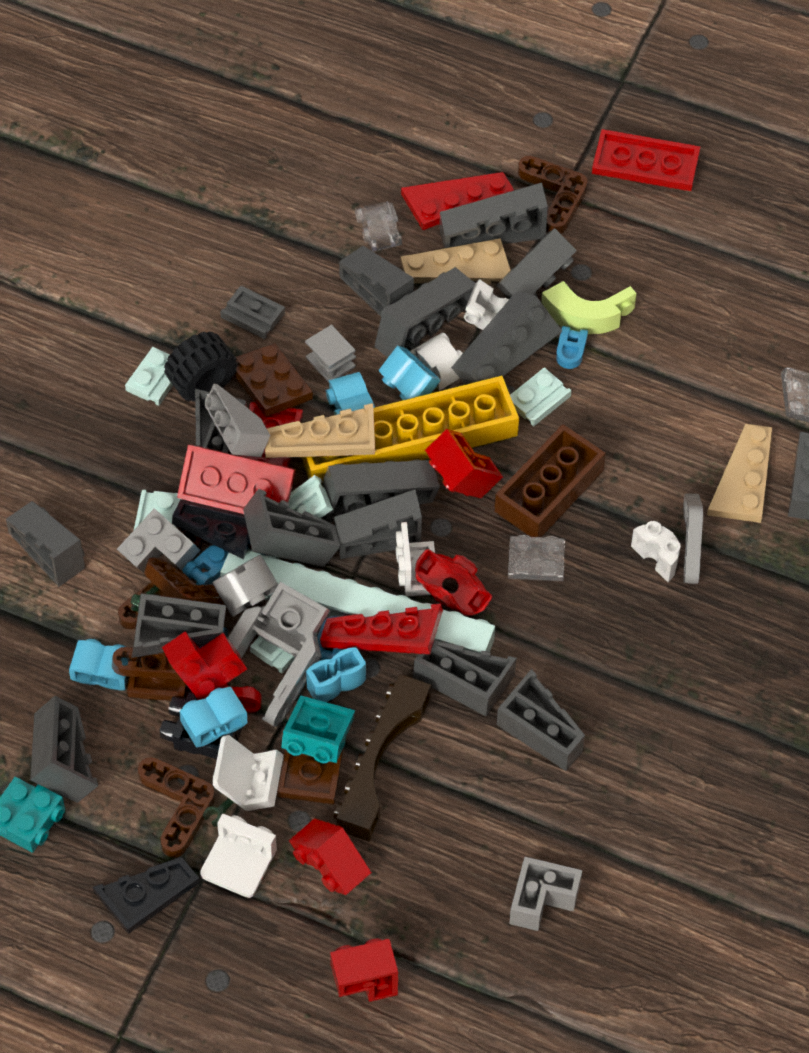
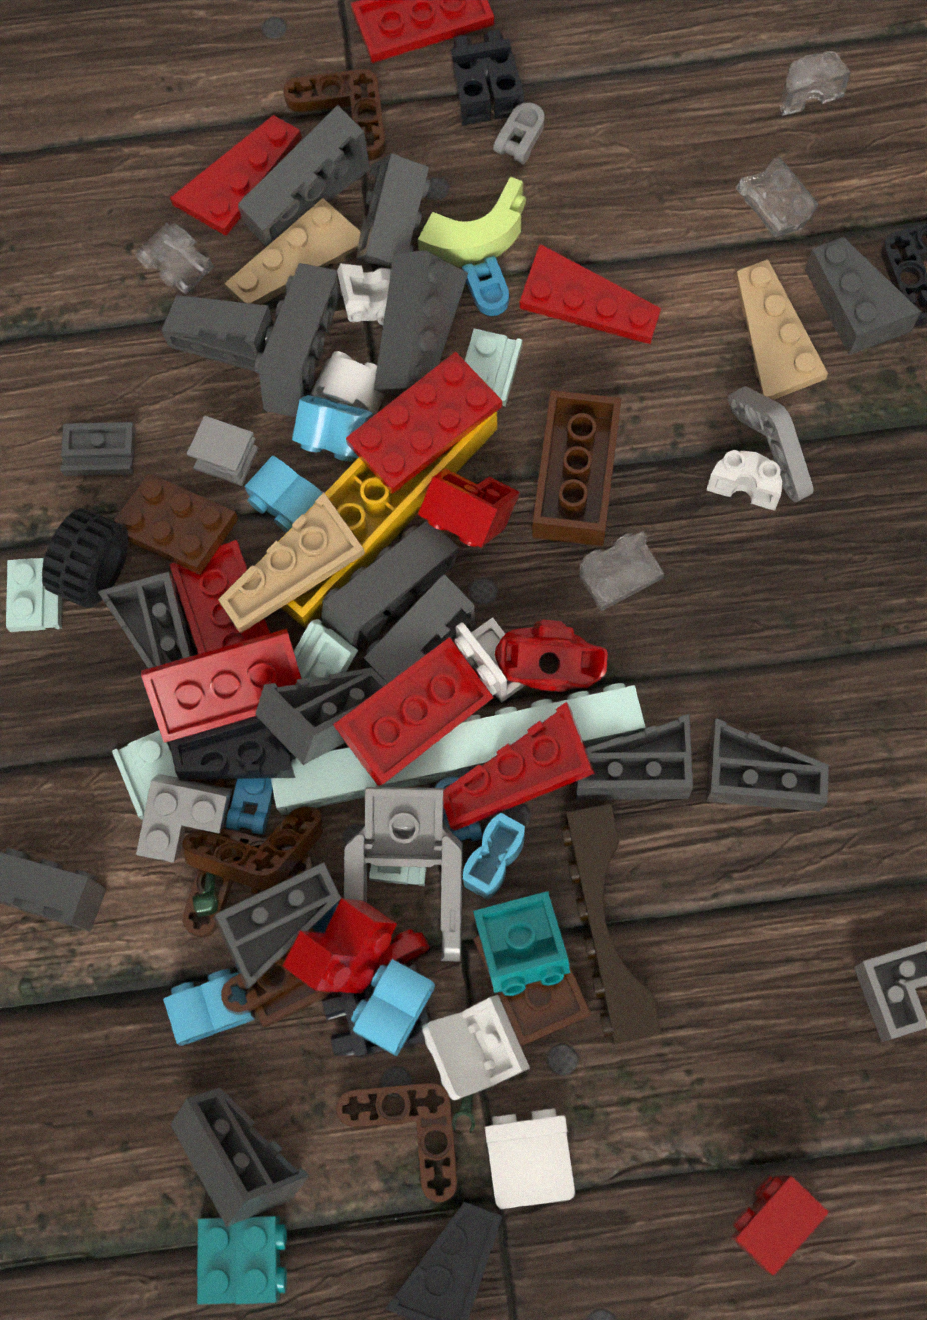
camera: 25 degrees left, 15 degrees up
light grey slope [205,384,270,457] -> none
light grey brick [213,555,278,617] -> none
red brick [289,818,372,895] -> none
none -> red plate [333,637,494,787]
none -> red plate [346,352,502,494]
none -> black hips [451,30,524,126]
none -> light grey plate [493,102,545,164]
none -> red wing [519,244,661,345]

